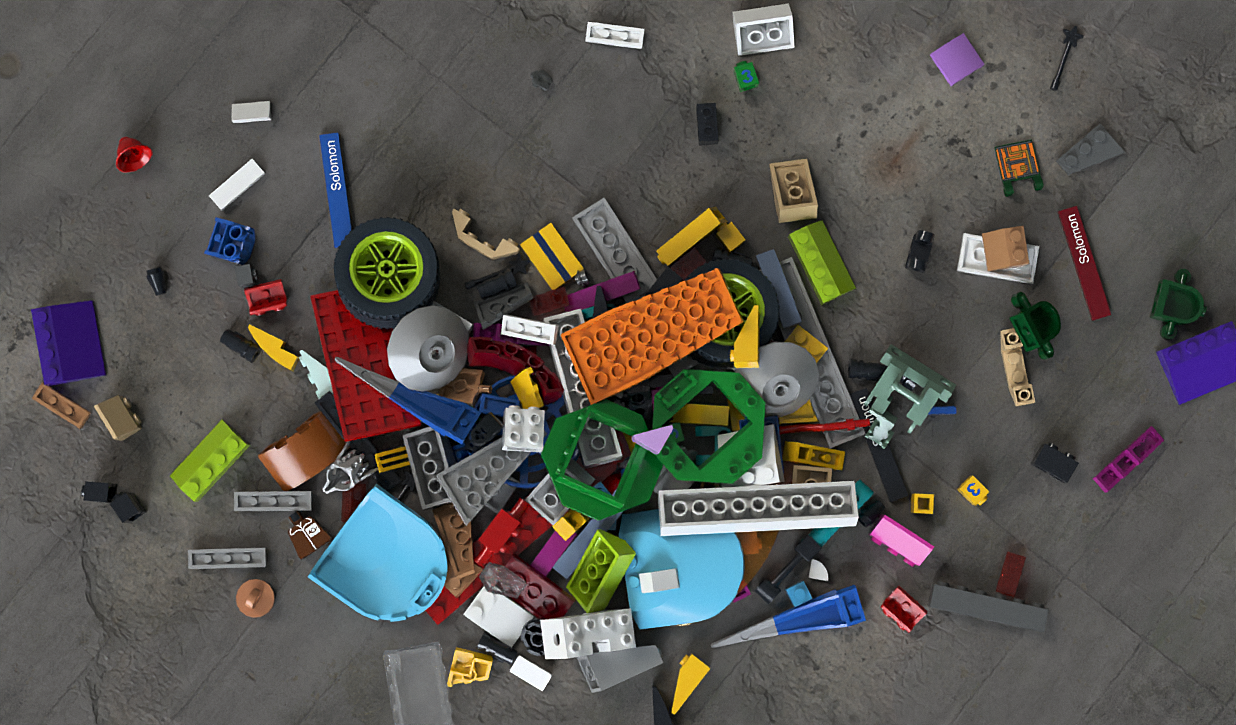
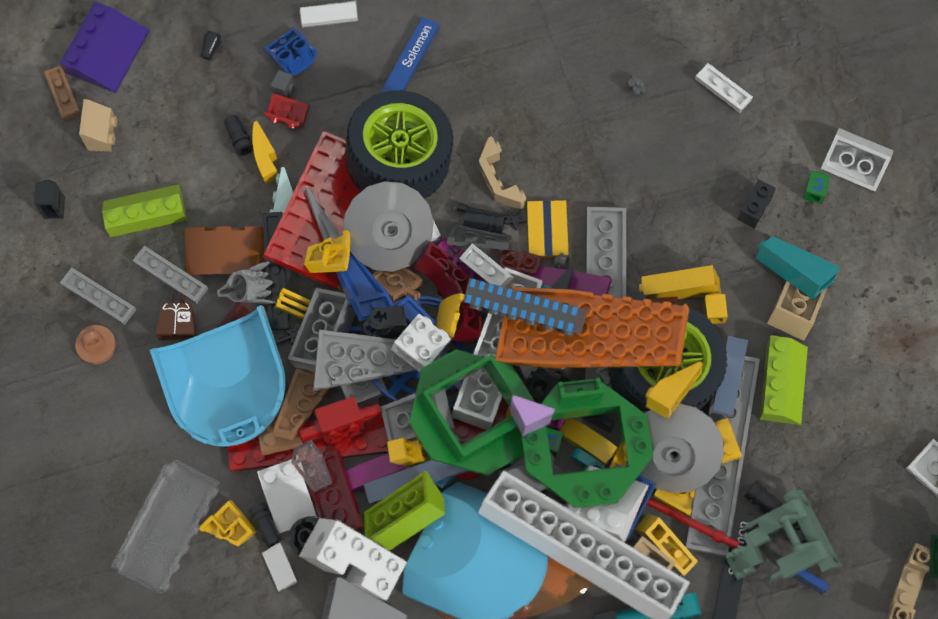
camera: 35 degrees right, 15 degrees down
black piece [81,481,117,503] -> none
white slope [639,568,680,593] -> none
black piece [905,230,935,273] -> none
none -> yellow slope [304,230,350,273]
none -> dark grey brick [463,278,588,336]
none -> teal slope [756,236,841,299]

